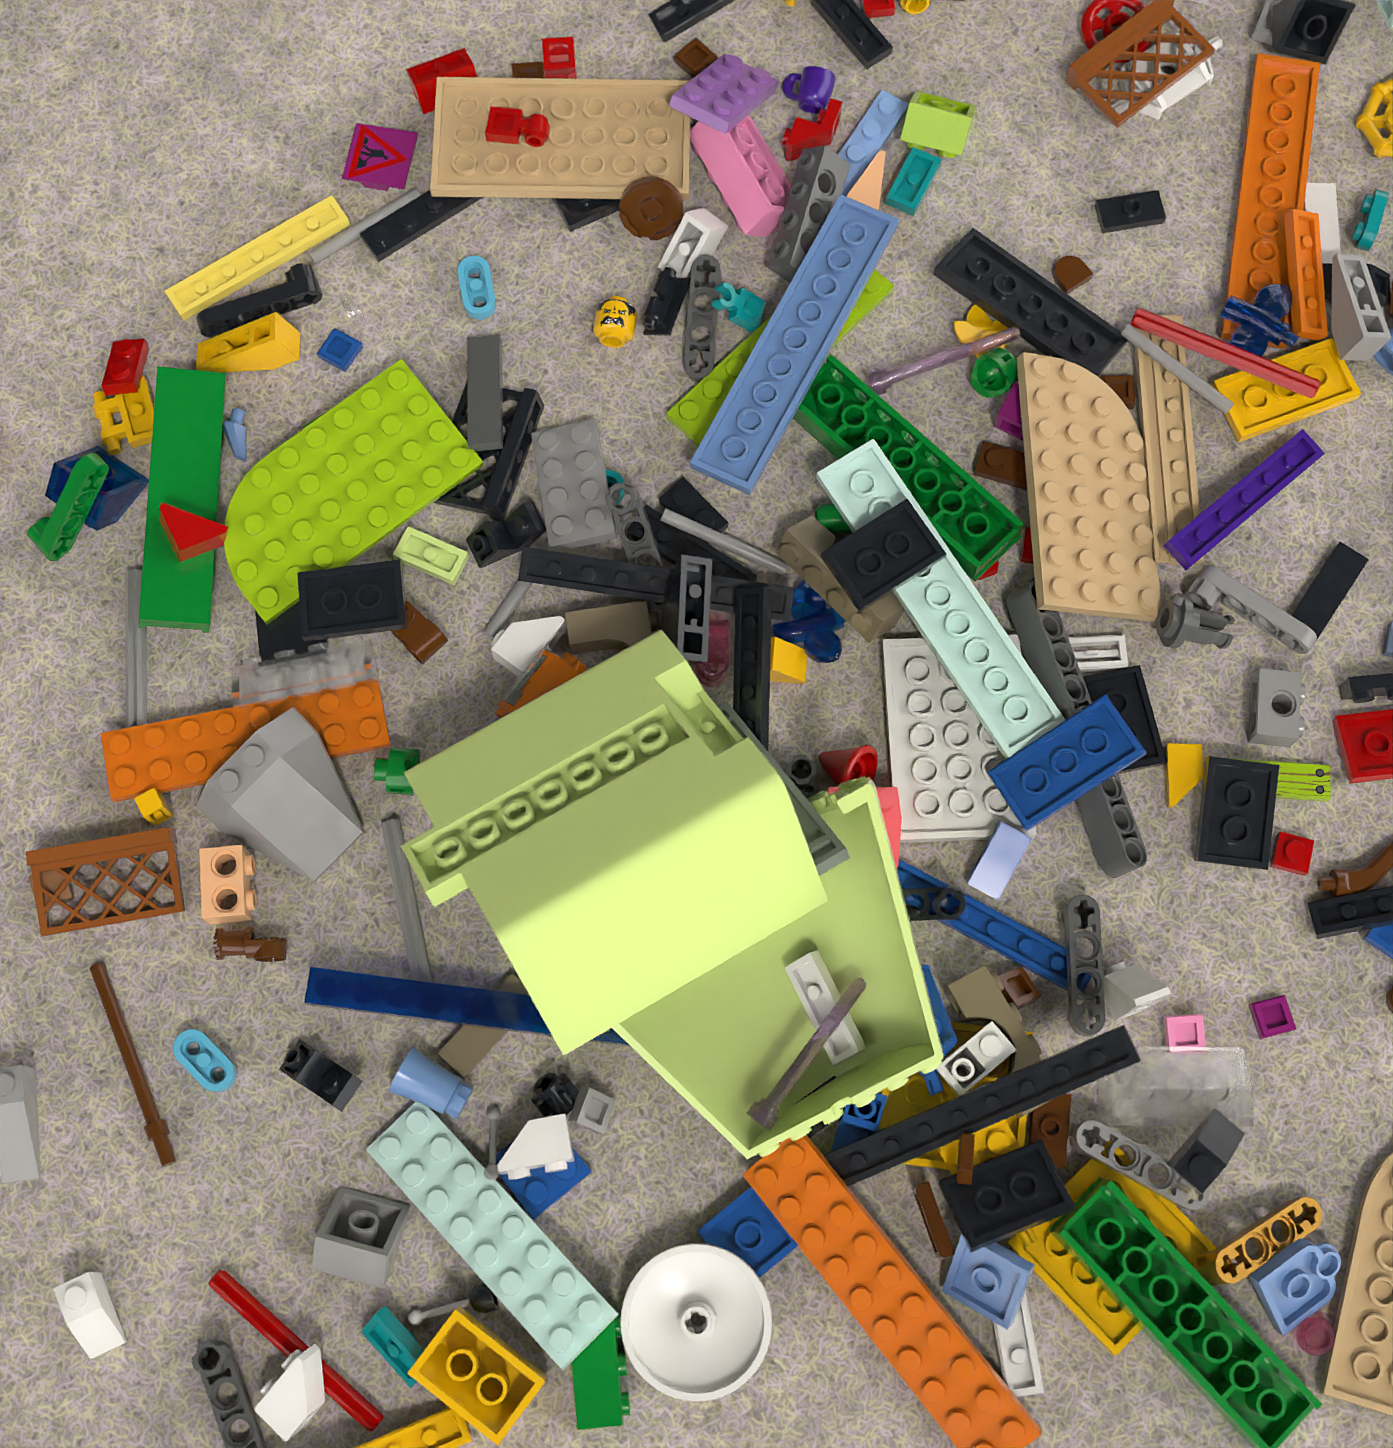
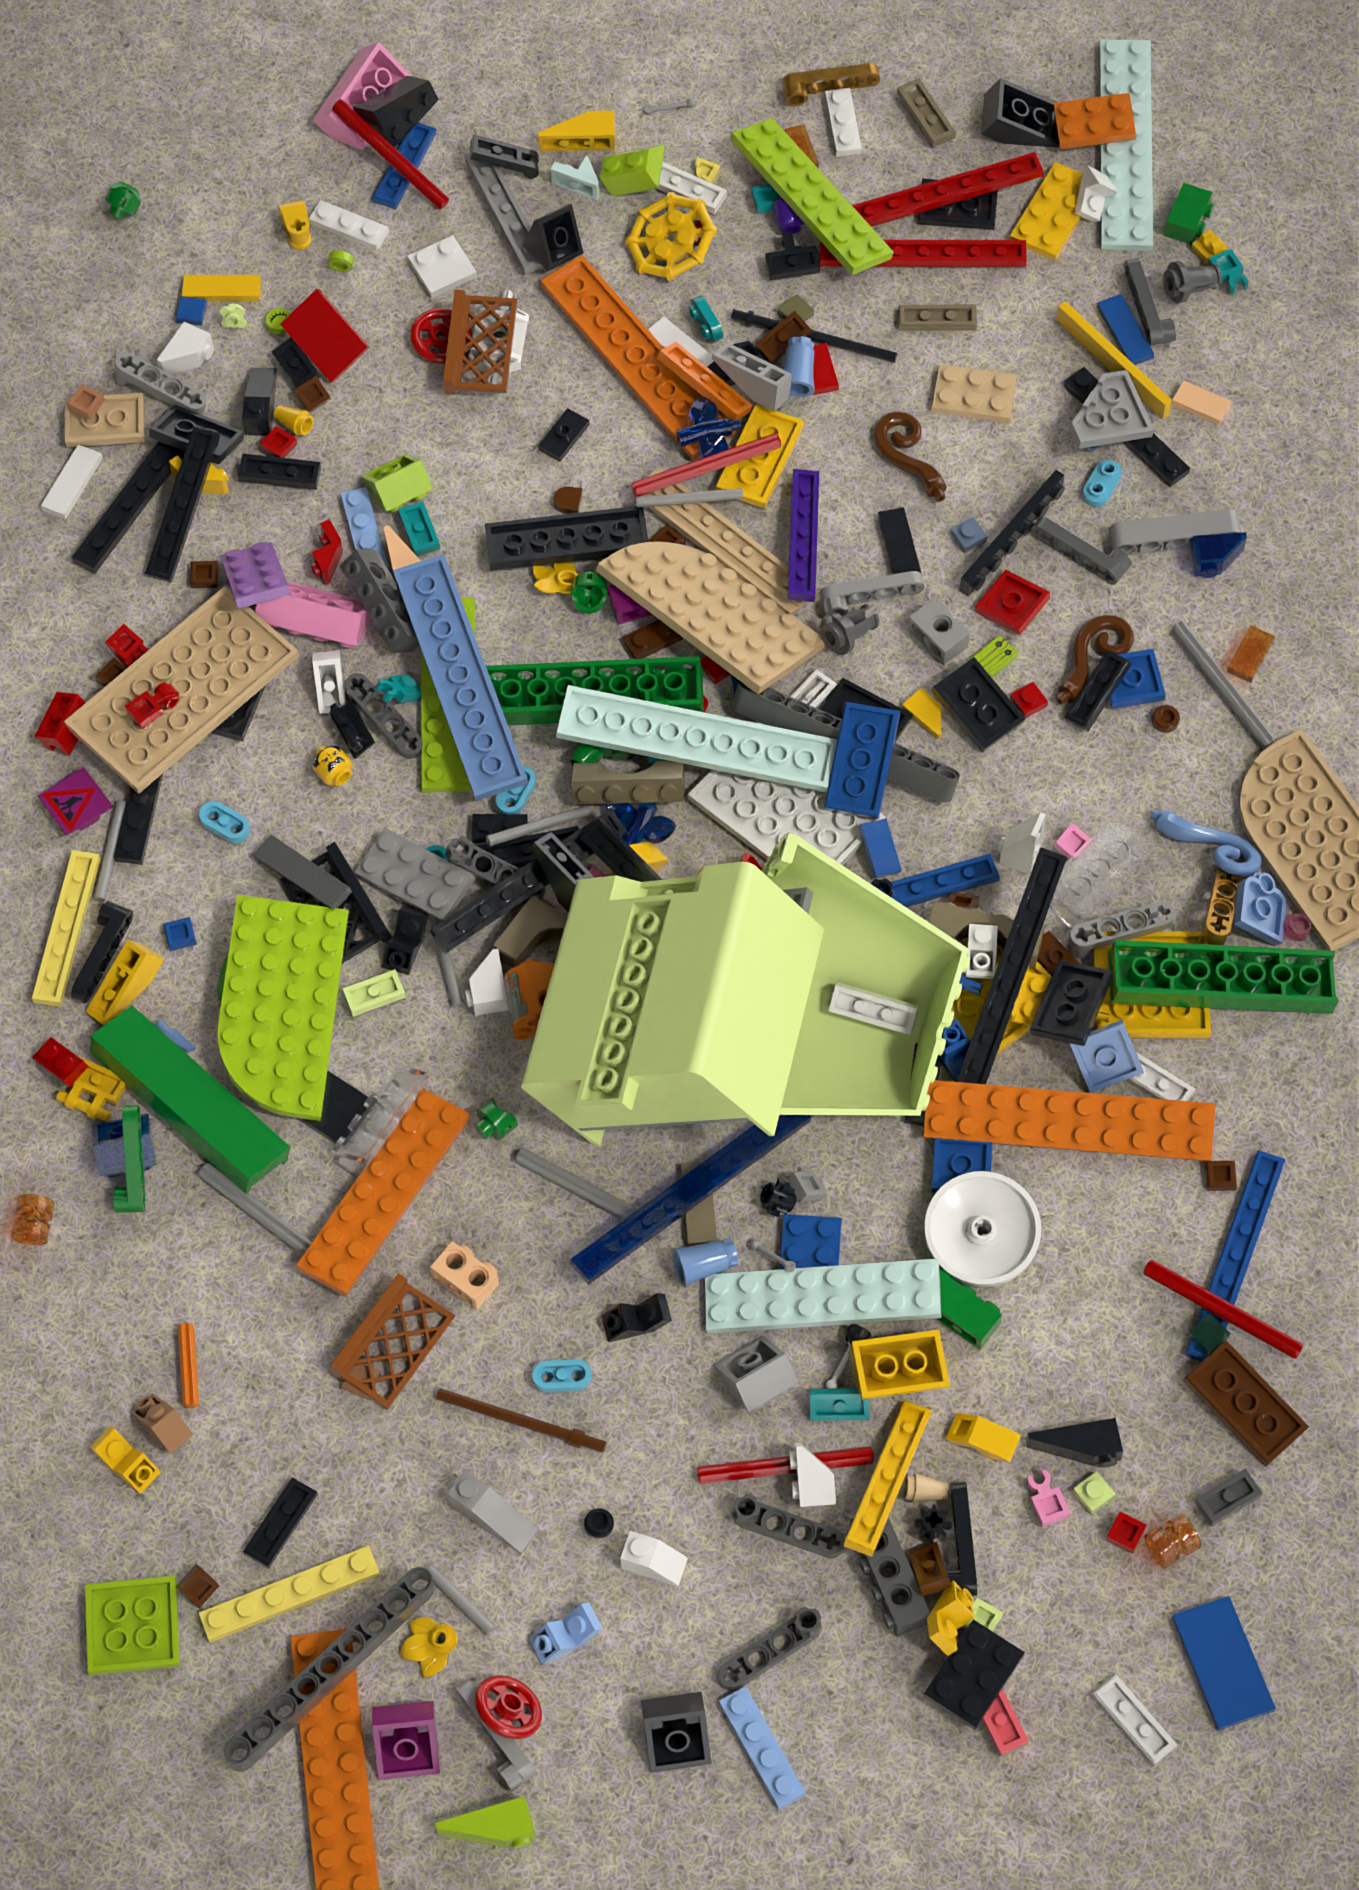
camera: 45 degrees left, 10 degrees down
yellow piece [134,788,174,827] -> none
red slope [159,502,228,562] -> none
light grey wedge [196,707,365,881] -> none
reddish brown connector [213,927,287,962] -> none
black plate [297,559,408,642] -> none
reddish brown piece [391,600,448,664] -> none
white slope [497,1114,575,1180] -> none
reddish brown tile [620,177,683,240] -> none
piece [746,978,866,1131] -> none
dark purple piece [782,66,836,114] -> none
black plate [820,499,947,613] -> none
piece [865,327,1020,395] -> none
reddish brown tile [912,1181,955,1259] -> none
reddish brown tile [956,1134,975,1185] -> none
dark grey beam [1061,894,1105,1037] -> none
black slope [1166,1108,1245,1194] -> none
magenta tile [1248,995,1297,1040] -> none
none -> medium azure plate [496,766,536,815]
none -> black plate [584,1508,614,1539]
none -> medium blue plant [1150,809,1261,876]

